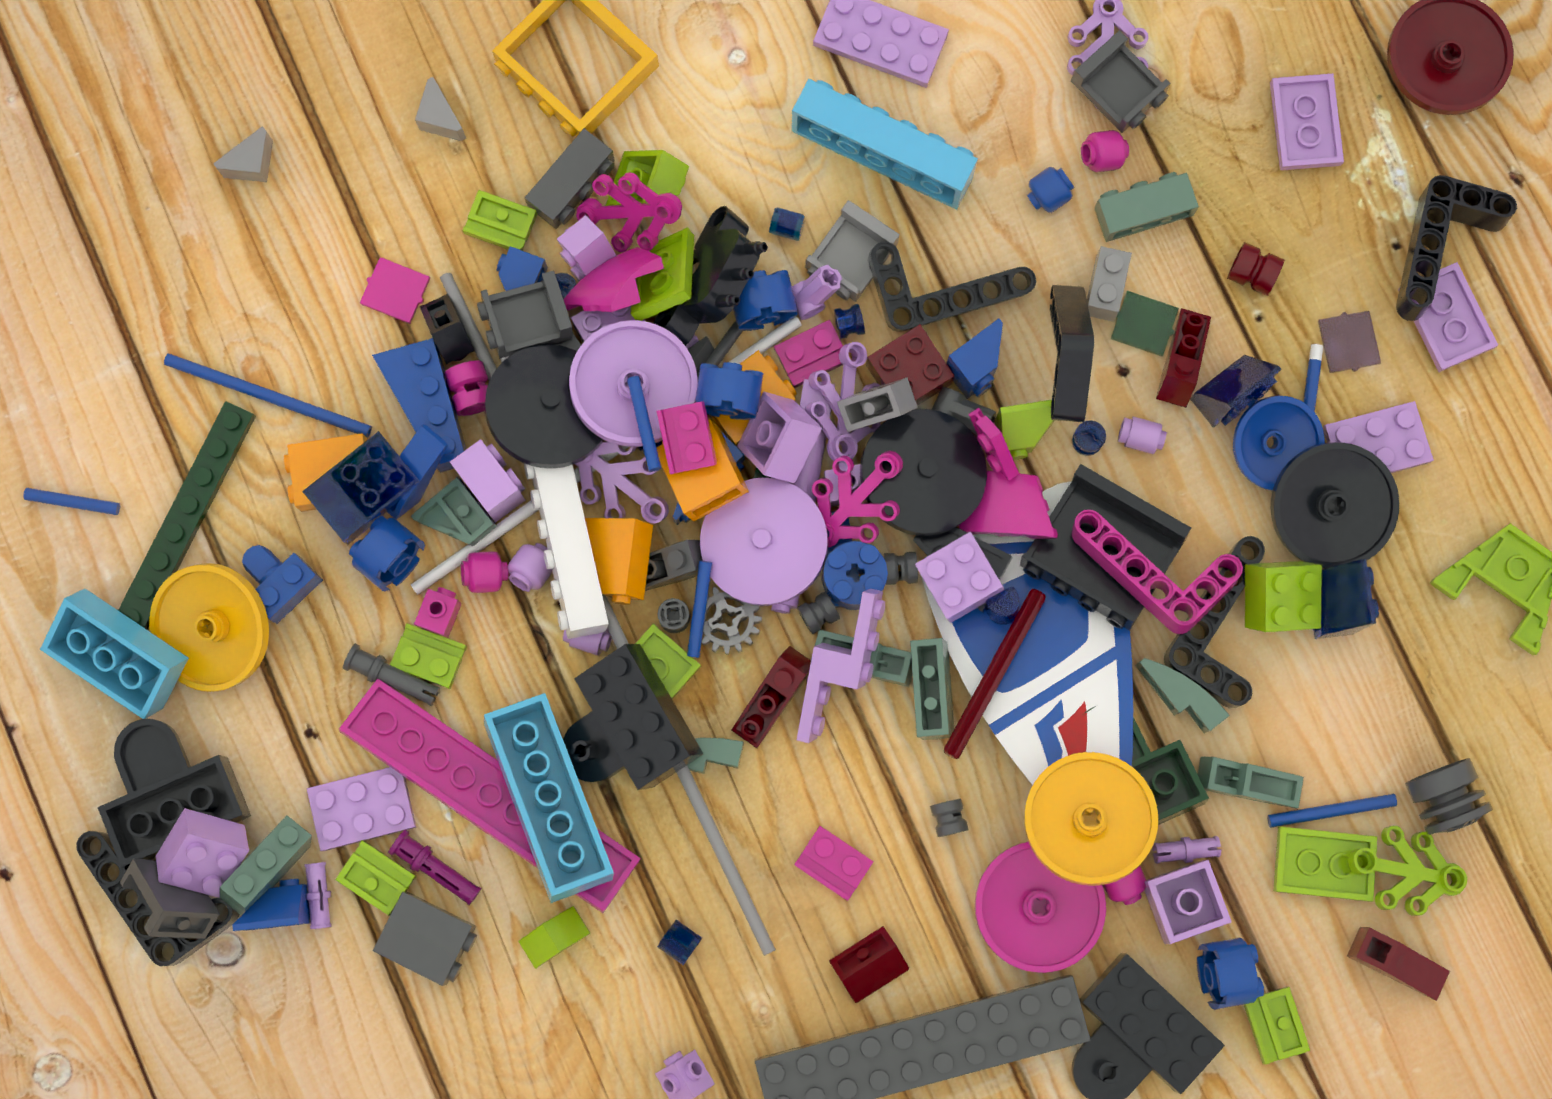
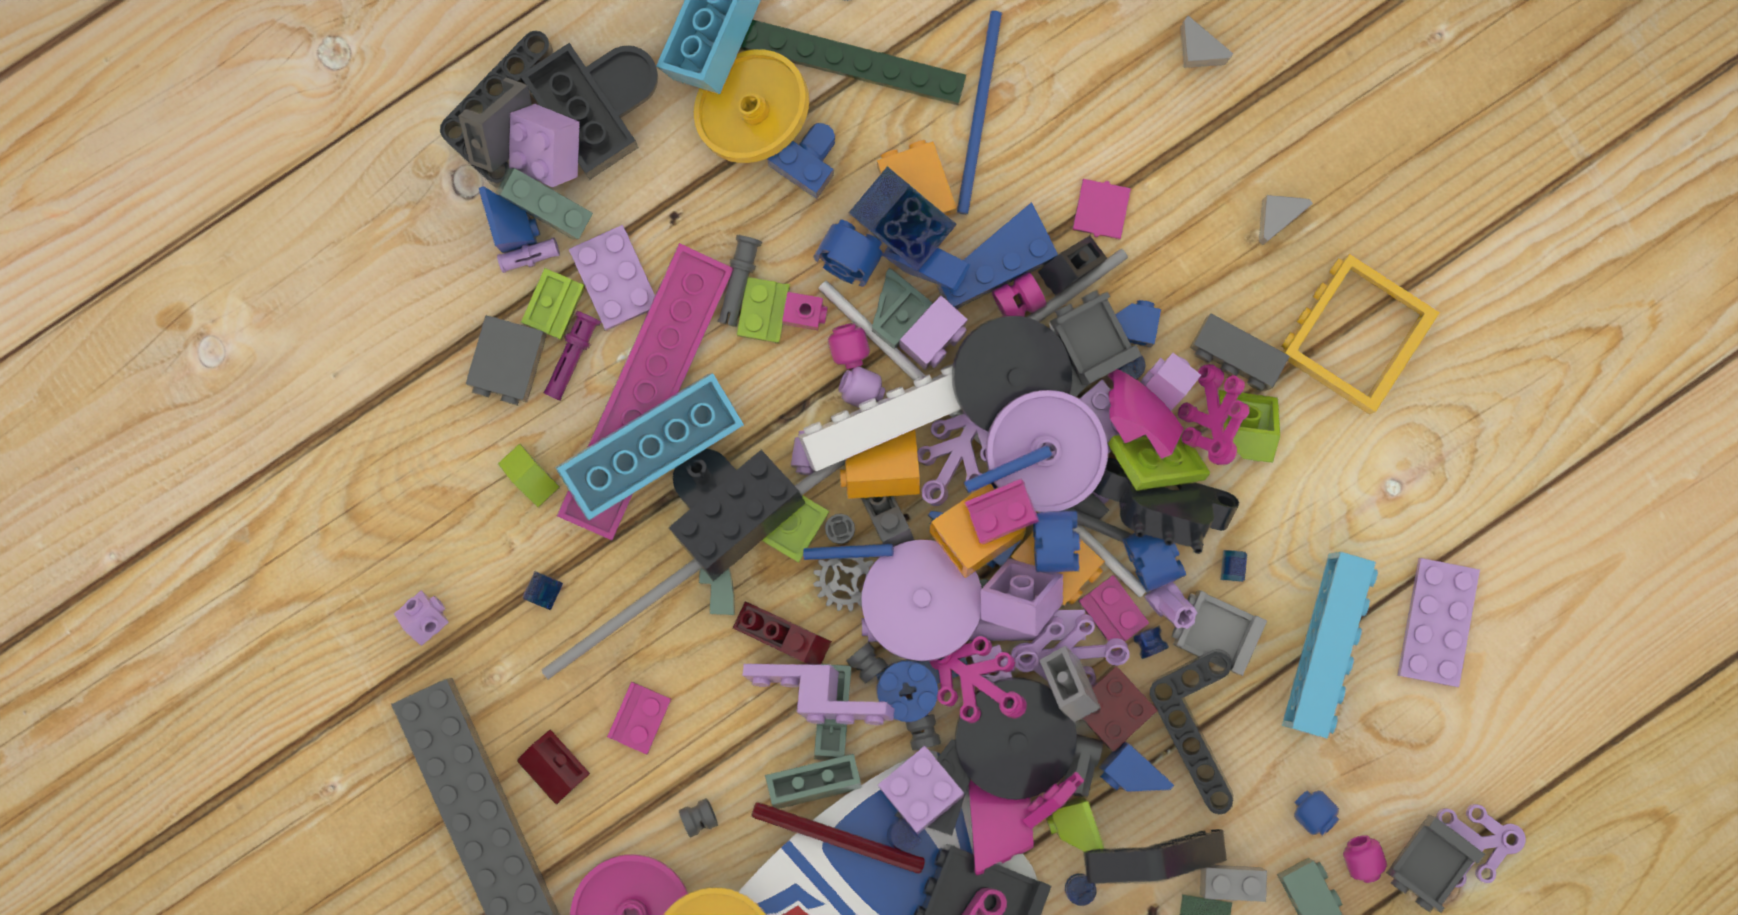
camera: 75 degrees right, 5 degrees up
lime plate [462,190,538,251] -> none

